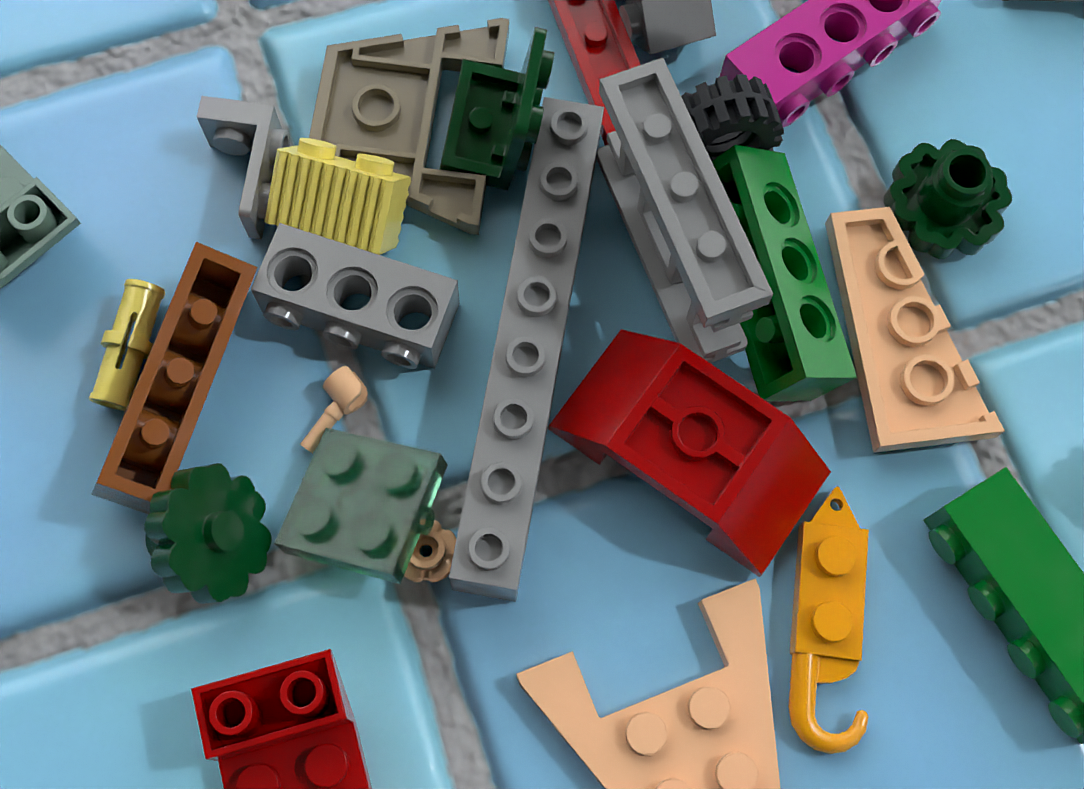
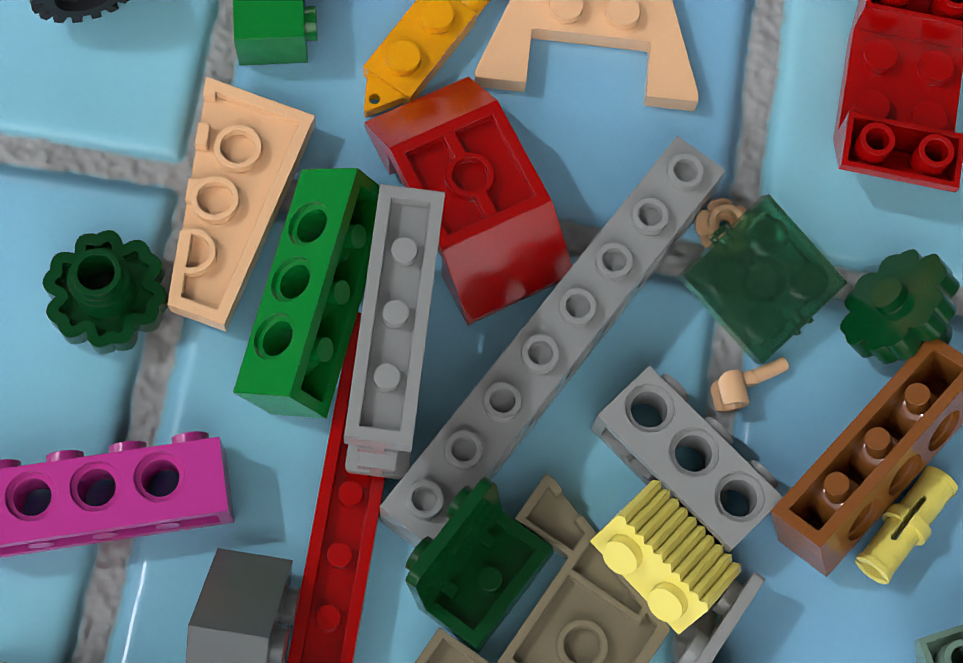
camera: 155 degrees left, 0 degrees up
black tyre [681,74,784,161] -> none

